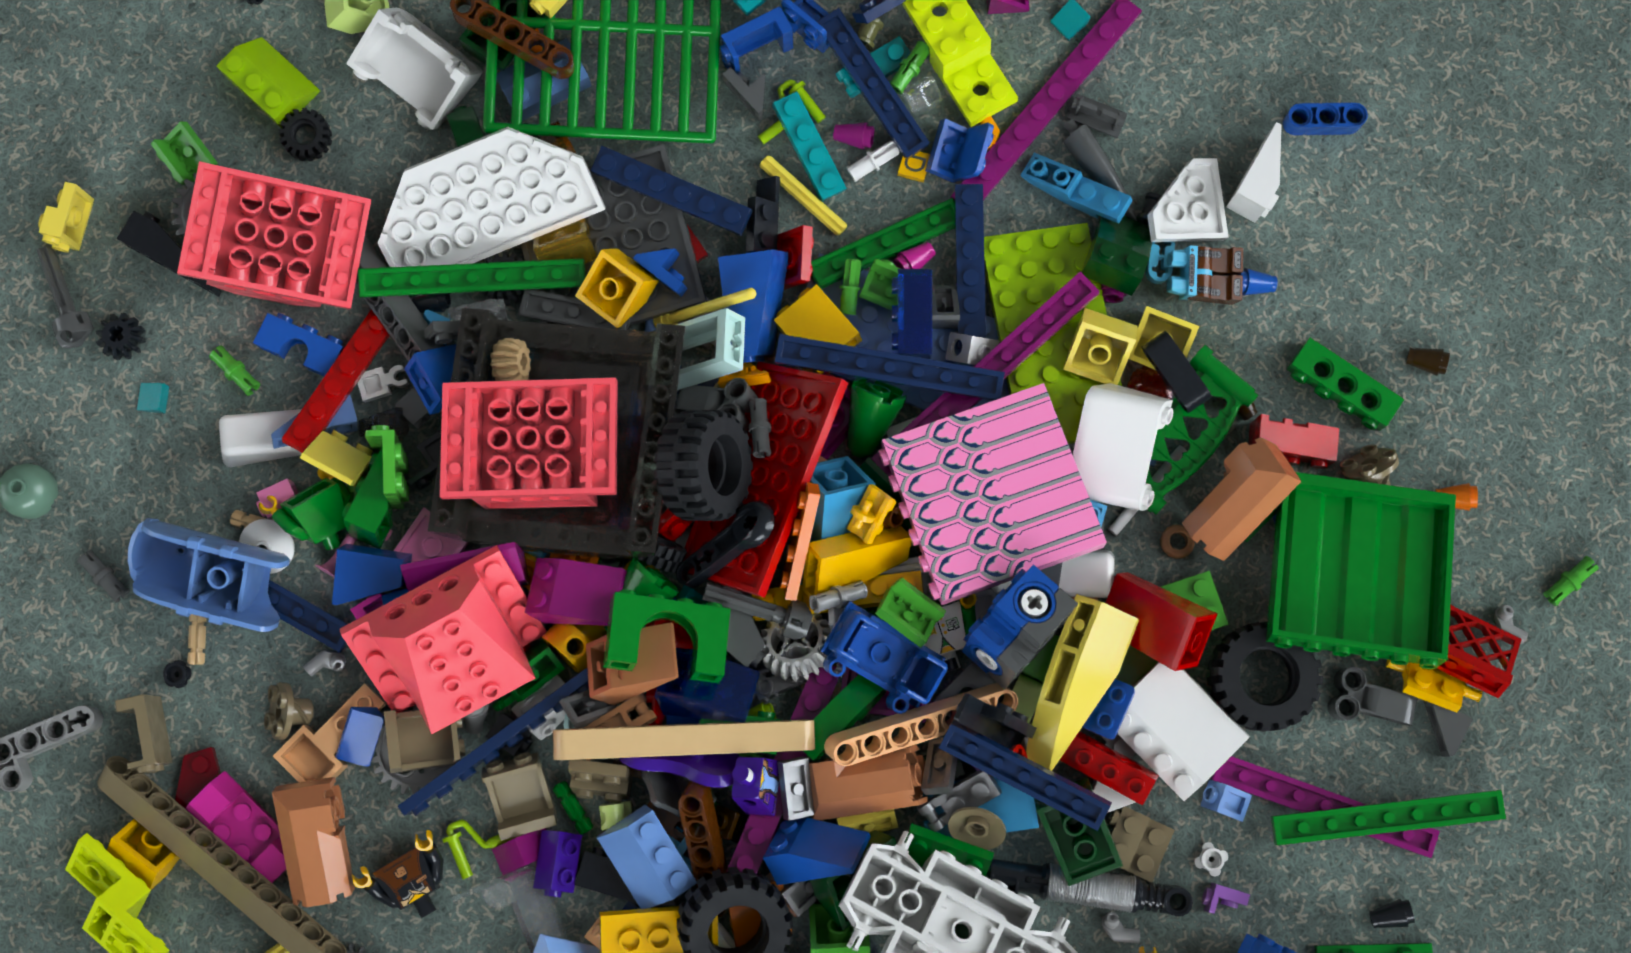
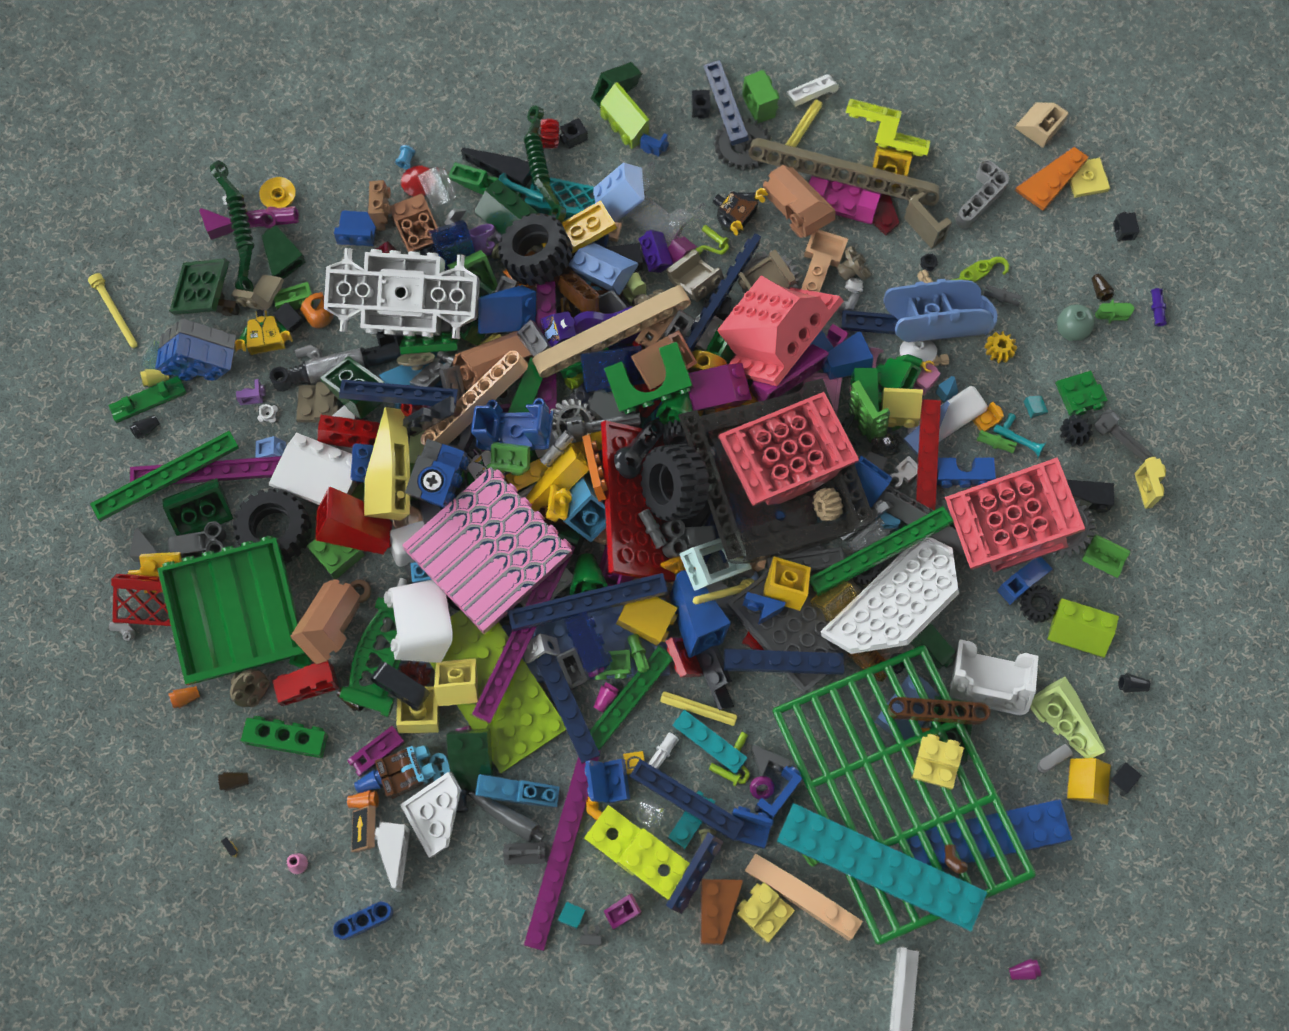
camera: 155 degrees right, 10 degrees down
slope [335,707,384,766] -> none
green axle [553,781,593,835] -> none
magenta cone [833,123,875,150] -> none
bright green pin [889,40,930,95] -> none
bright green pin [1543,556,1599,606] -> none
none -> dark green slope [162,478,234,536]
none -> black piece [221,837,238,857]
none -> bright pink cone [287,853,308,874]
none -> magenta plate [347,726,405,777]
none -> orange cone [347,790,379,809]
none -> tile [352,806,376,852]
none -> magenta piece [750,776,775,799]
none -> white plate [845,278,863,293]
none -> dark azure slope [936,376,958,403]
none -> lime piece [951,256,1010,282]
none -> light orange bracket [972,402,1004,432]
none -> yellow gear [984,331,1017,363]
none -> teal piece [993,413,1047,459]
none -> blue slope [997,557,1053,605]
none -> green plate [1055,371,1108,416]

